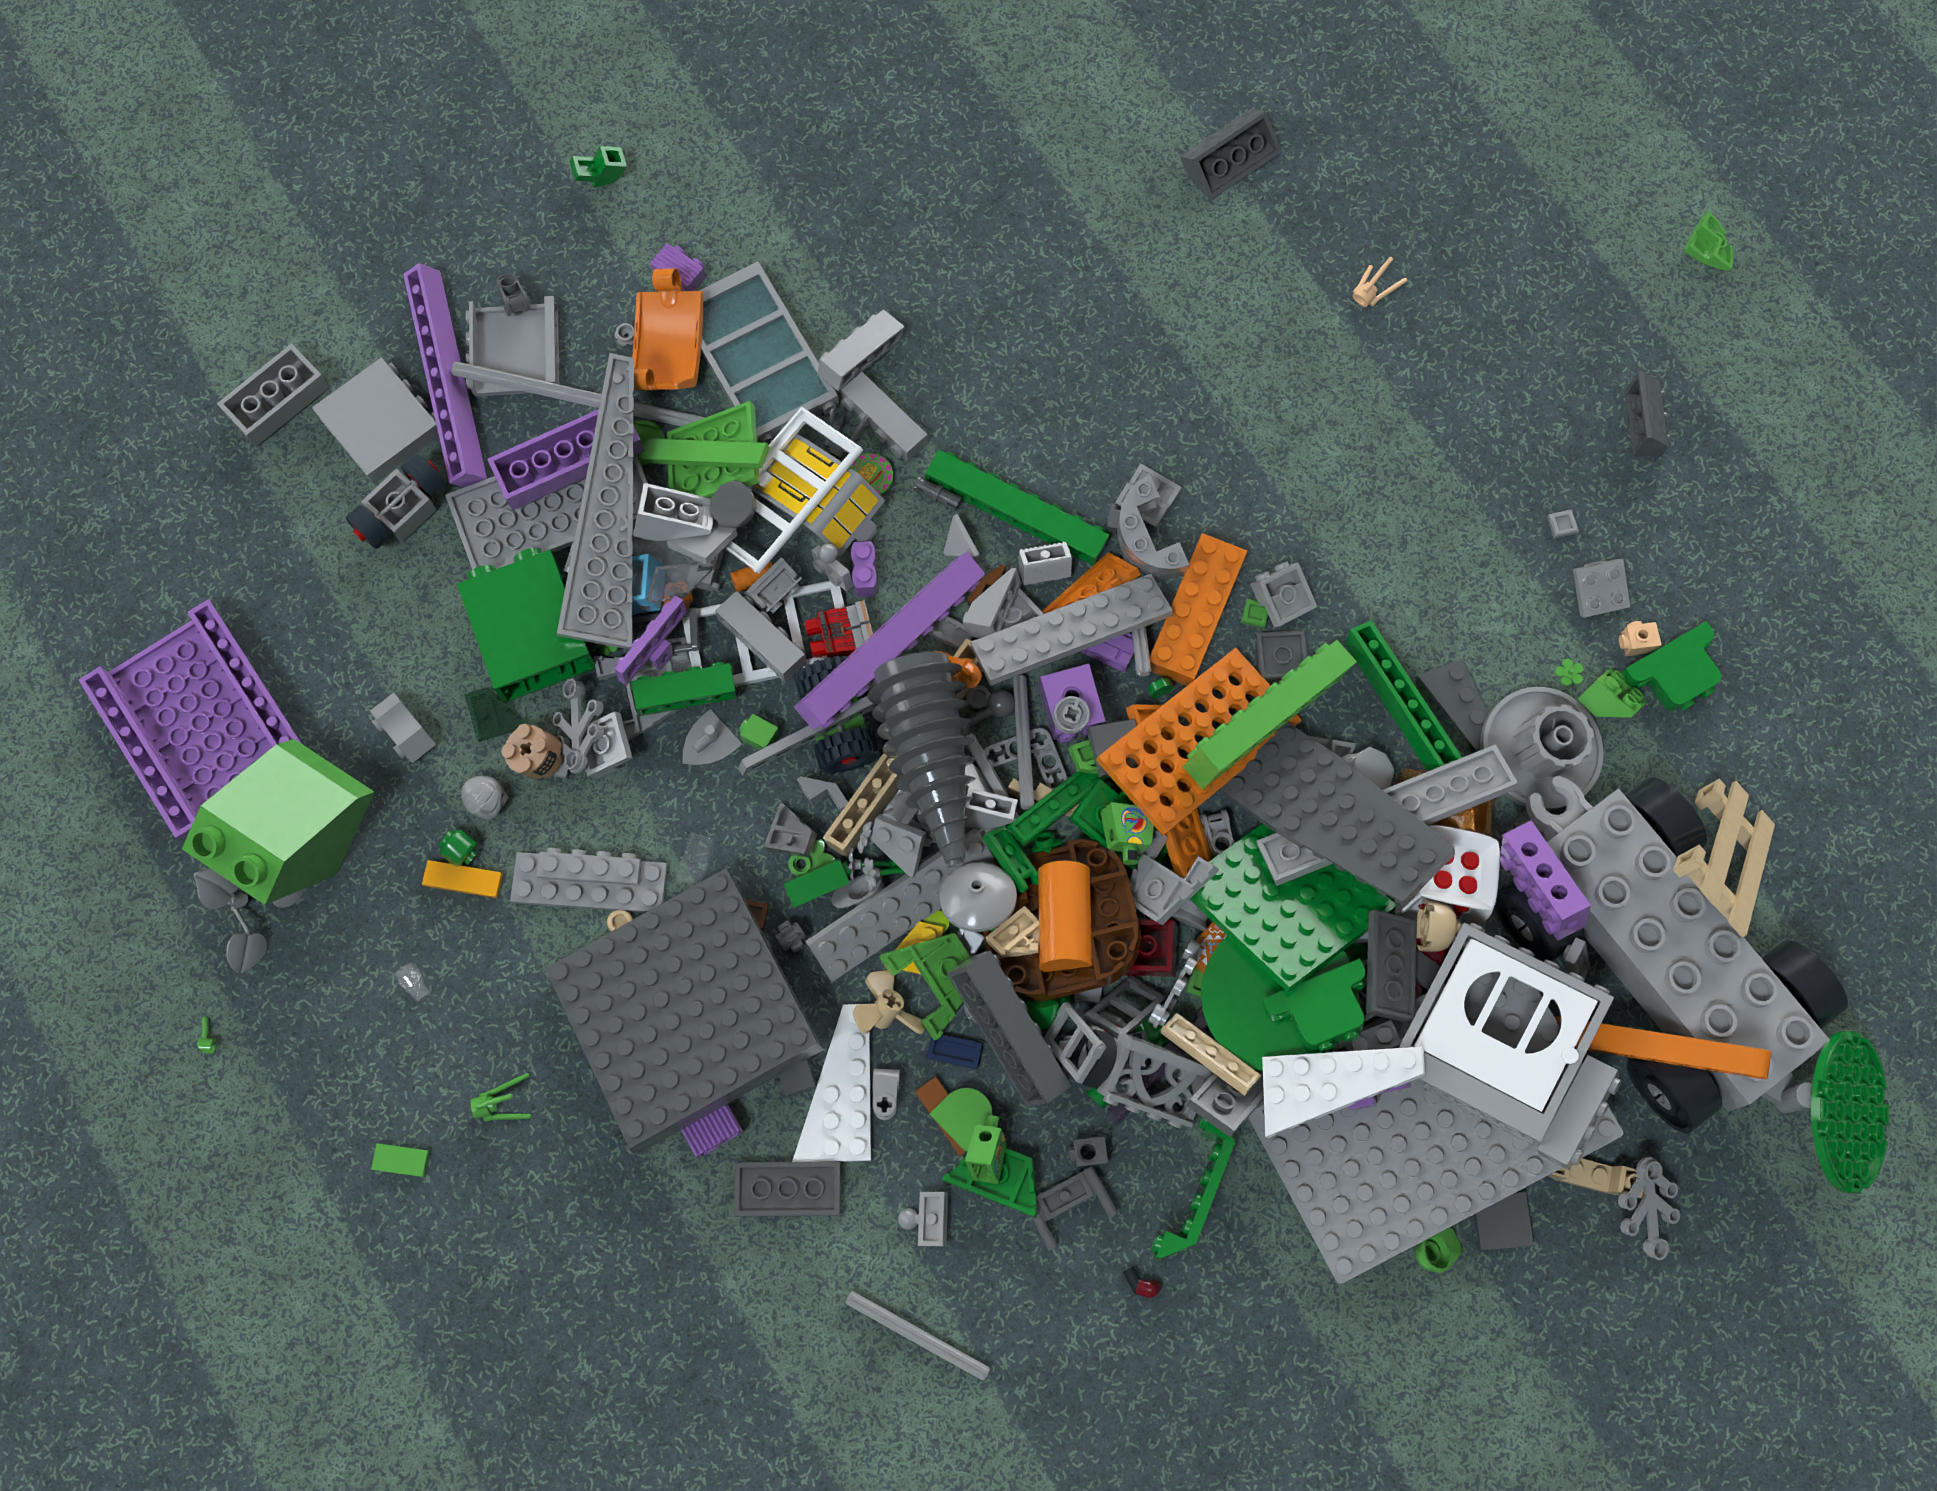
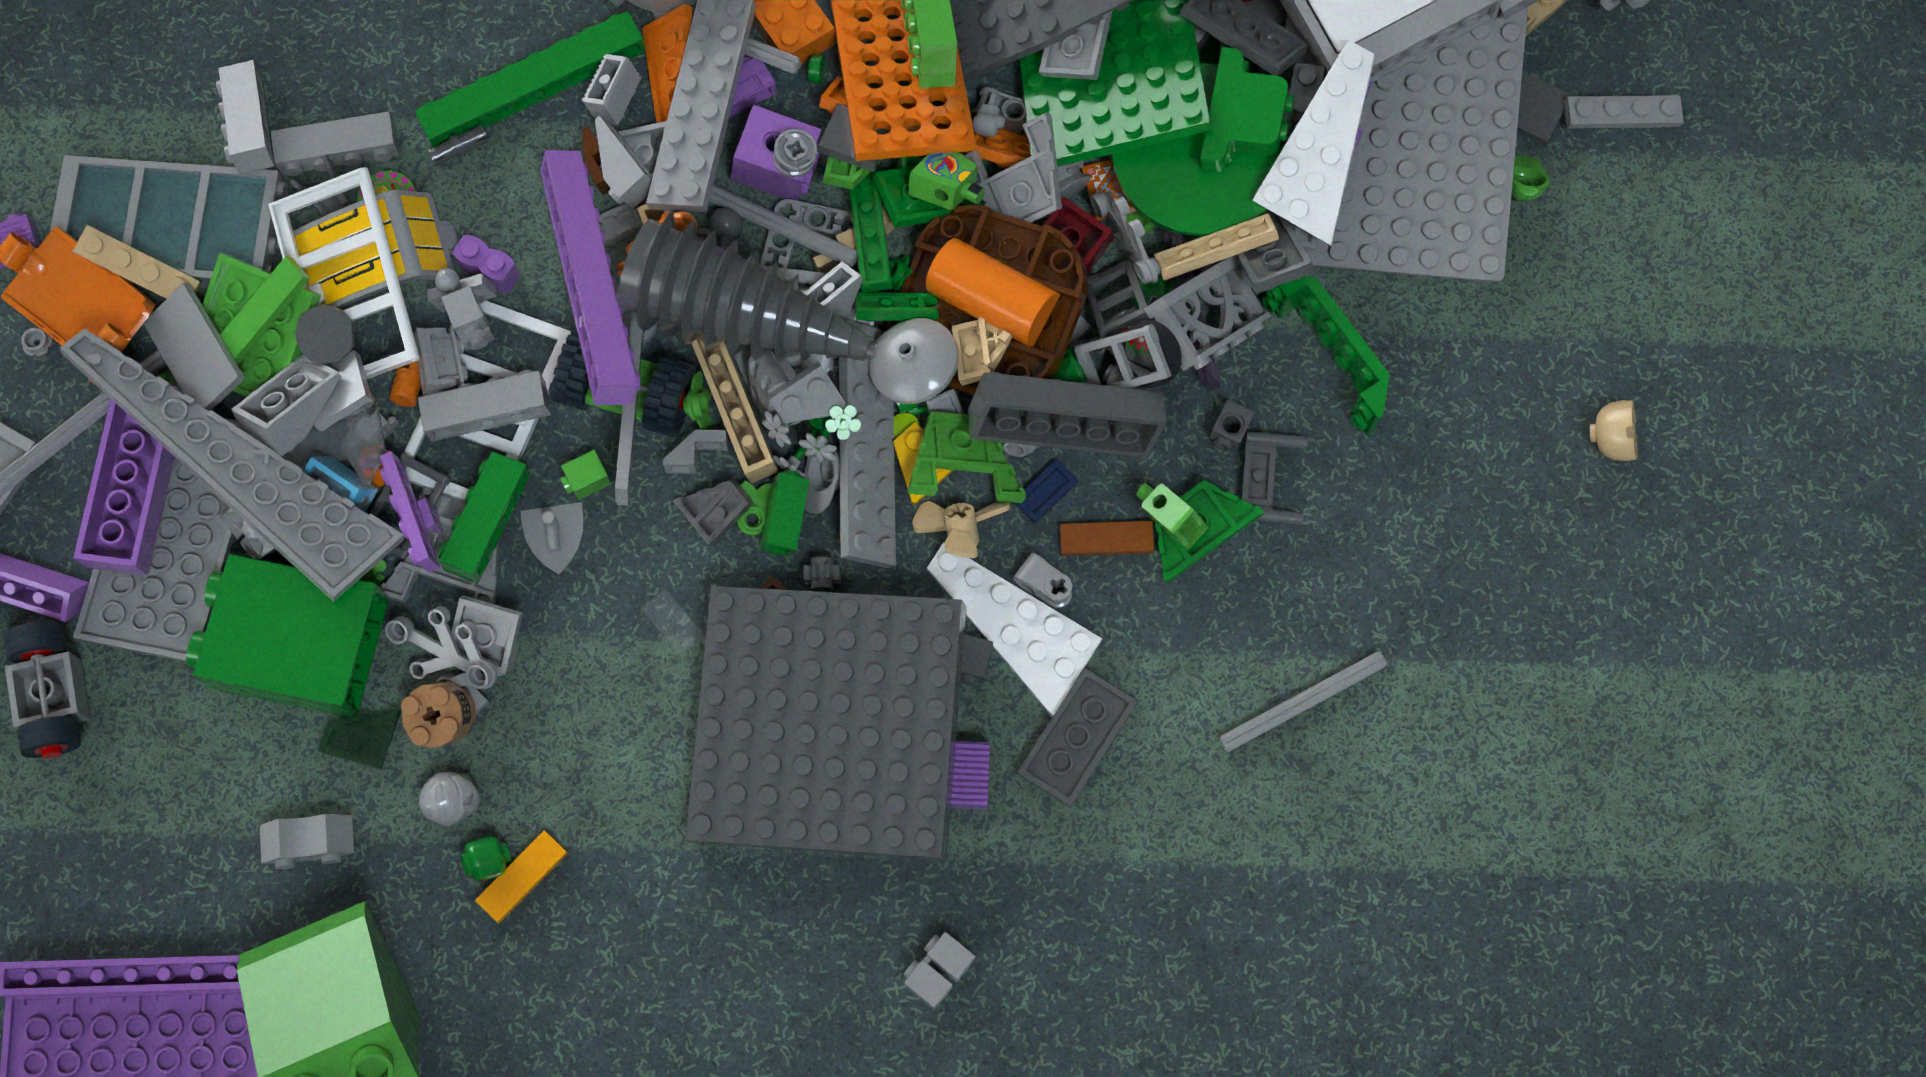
camera: 60 degrees left, 0 degrees up
clear cone [394,962,430,1002] -> none
bright green plant [471,1073,532,1122] -> none
light grey plate [510,848,668,913] -> none
tan tile [607,910,633,932] -> none
hips [804,600,873,659] -> none
light grey plate [898,1192,948,1247] -> none
bright green tile [929,1088,992,1152] -> none
light grey slope [943,514,979,563] -> none
green tile [1085,1087,1109,1108] -> none
arm [1123,1266,1161,1298] -> none
none -> tan plate [72,225,202,299]
none -> light grey tile [143,283,245,411]
none -> light grey piece [441,285,495,351]
none -> bright green plate [683,371,713,430]
none -> plant [825,405,861,440]
none -> light grey piece [903,932,976,1010]
none -> light grey piece [972,93,1005,137]
none -> light grey plate [1564,95,1684,129]
none -> tan cylinder [1590,400,1638,461]

